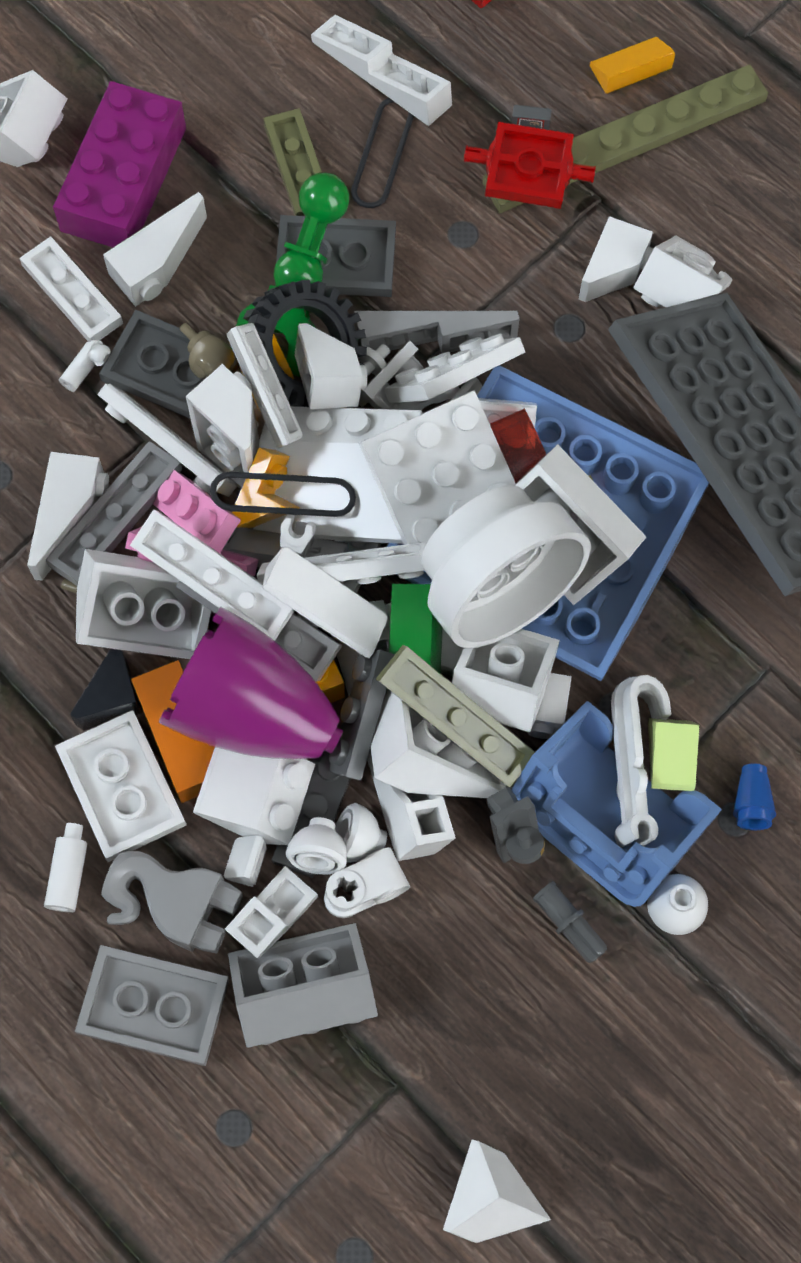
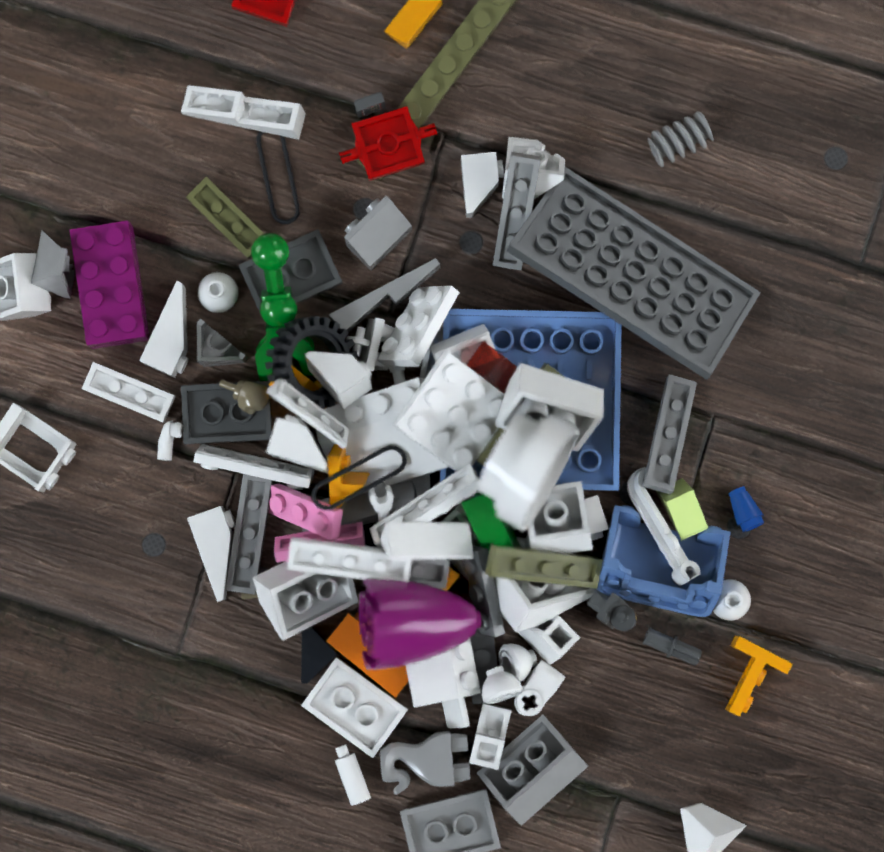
camera: 25 degrees left, 15 degrees up
none -> light grey slope [31,230,75,299]
none -> light grey slope [197,319,249,367]
none -> white brick [198,272,238,313]
none -> light grey slope [344,196,412,271]
none -> light grey plate [492,152,541,270]
none -> light grey plate [642,374,697,494]
none -> light orange bracket [725,635,793,717]

